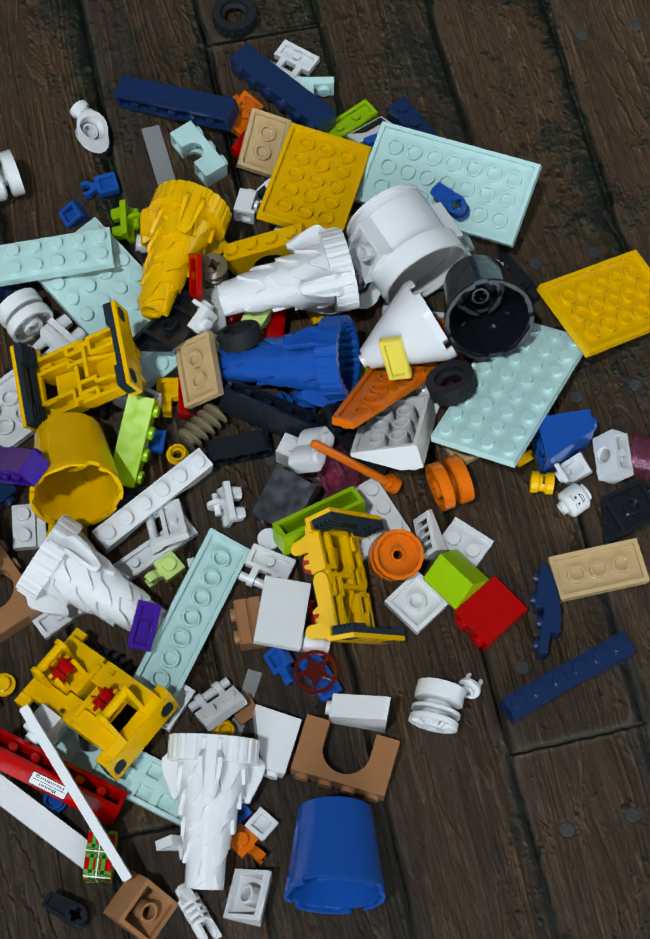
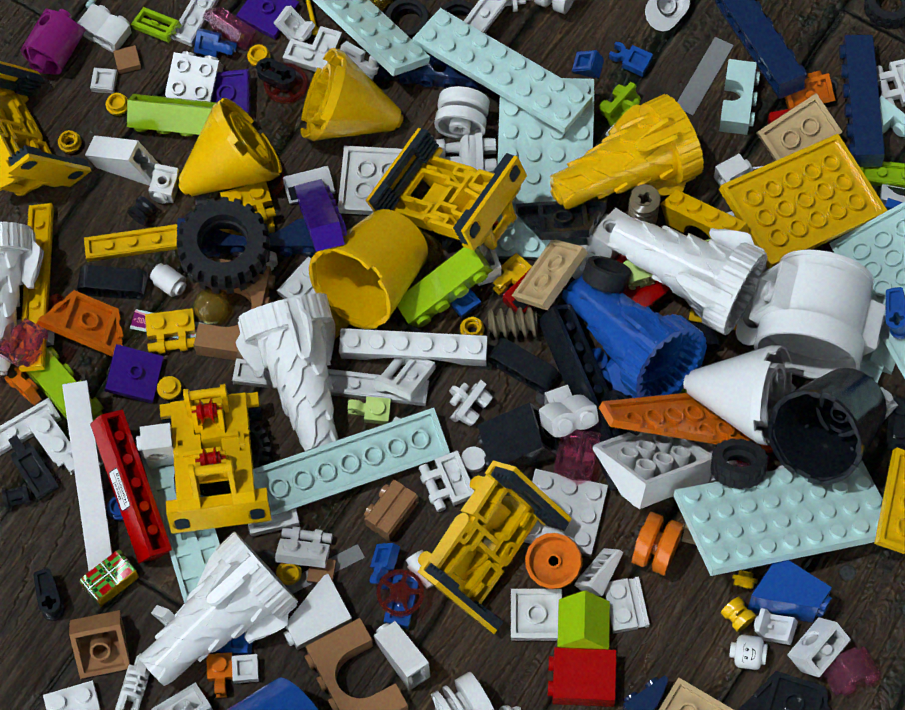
camera: 50 degrees right, 0 degrees up
white tile [20,704,132,882] -> none
dark purple plate [127,600,162,652] -> none
white bracket [187,298,218,335] -> none
red slope [189,253,205,299] -> none
white tile [253,575,311,652] -> none
lime brick [272,486,365,556] -> none
orange piece [310,440,402,494] -> none
light yellow tile [378,335,412,381] -> none

